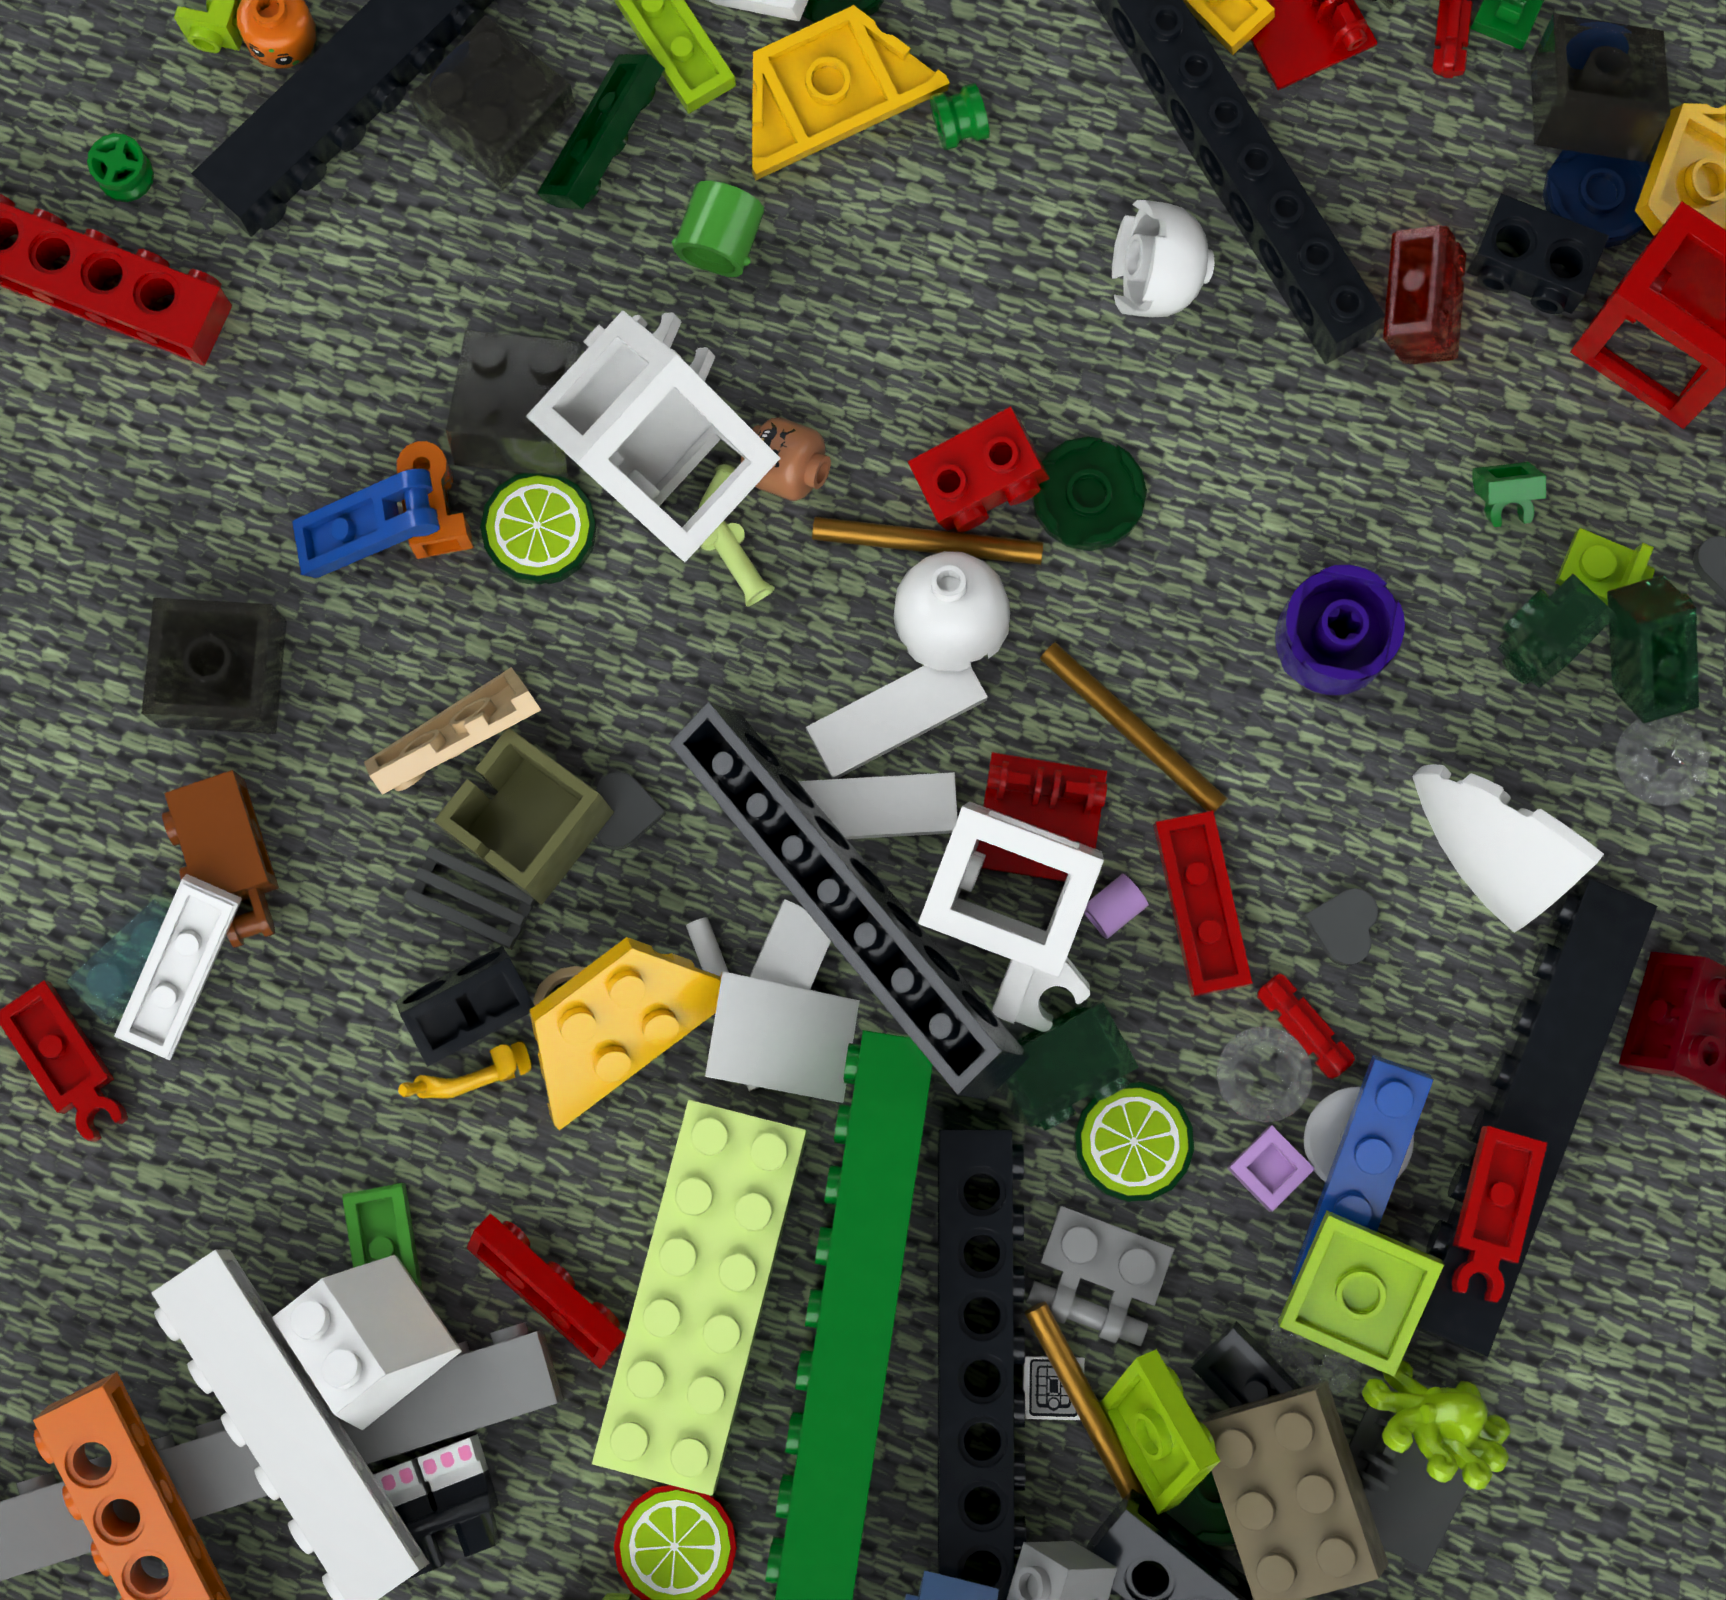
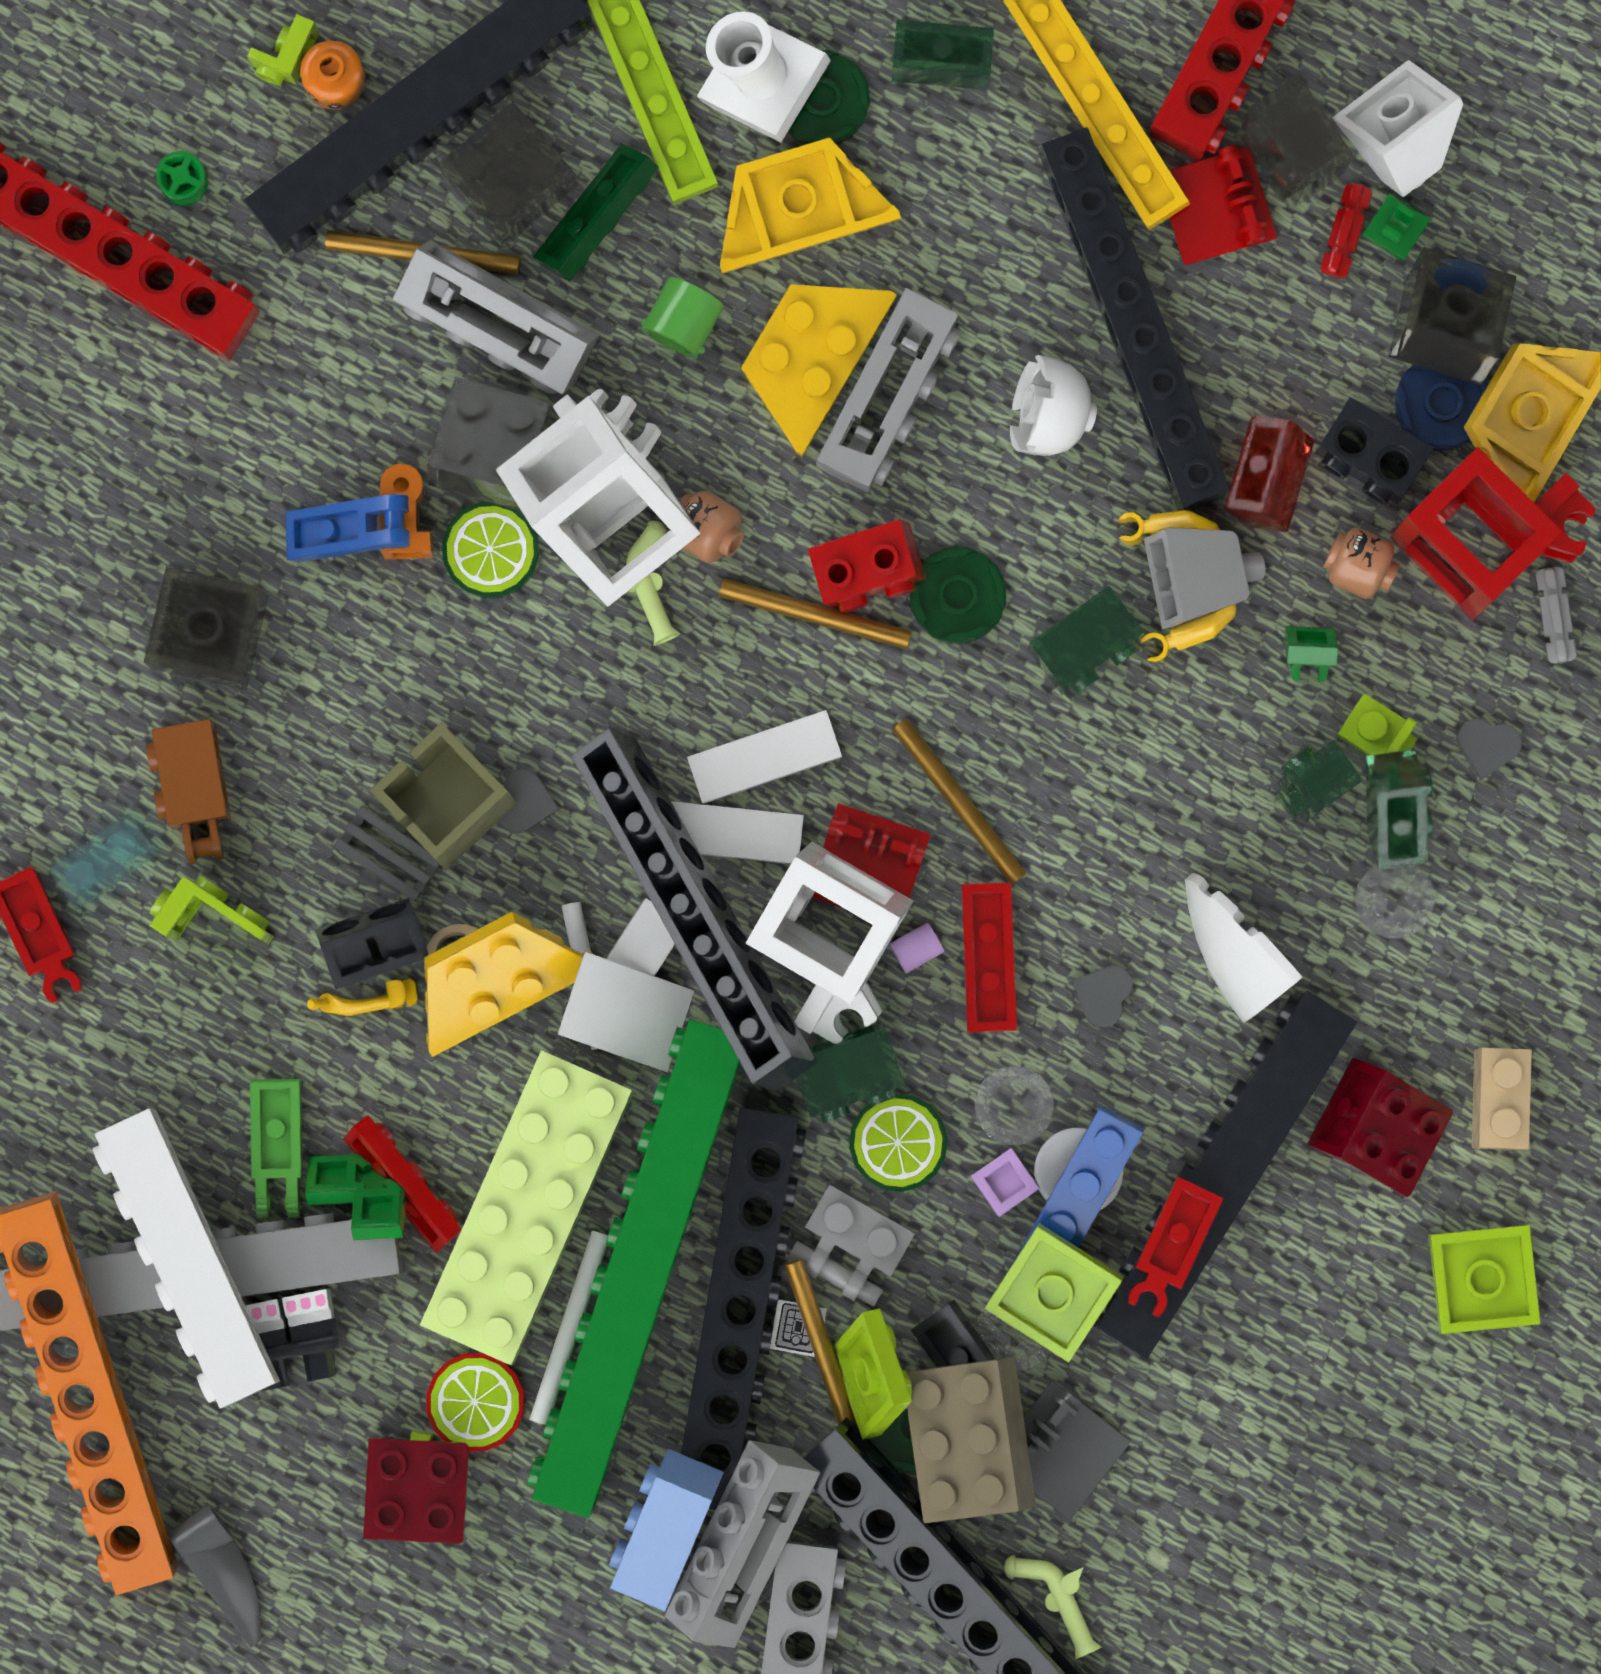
camera: 10 degrees right, 5 degrees up
white tile [114,874,242,1060] -> none
white slope [272,1255,462,1430] -> none
tan wing [364,667,541,795] -> none
white cylinder [894,551,1010,671] -> none
green wheel [930,83,990,150] -> none
red axle [1257,973,1355,1079] -> none
dark purple brick [1275,565,1405,695] -> none
lime animal [1362,1360,1511,1490] -> none
none -> lime bracket [149,875,274,945]
none -> green tile [305,1154,406,1241]
none -> pearl gold bar [325,230,521,275]
none -> light grey brick [392,240,600,395]
none -> white bar [529,1230,608,1425]
none -> yellow wing [741,284,897,457]
none -> light grey brick [816,288,962,493]
none -> clear green brick [1027,585,1144,696]
none -> light grey torso [1118,510,1266,662]
none -> nougat head [1323,527,1400,599]

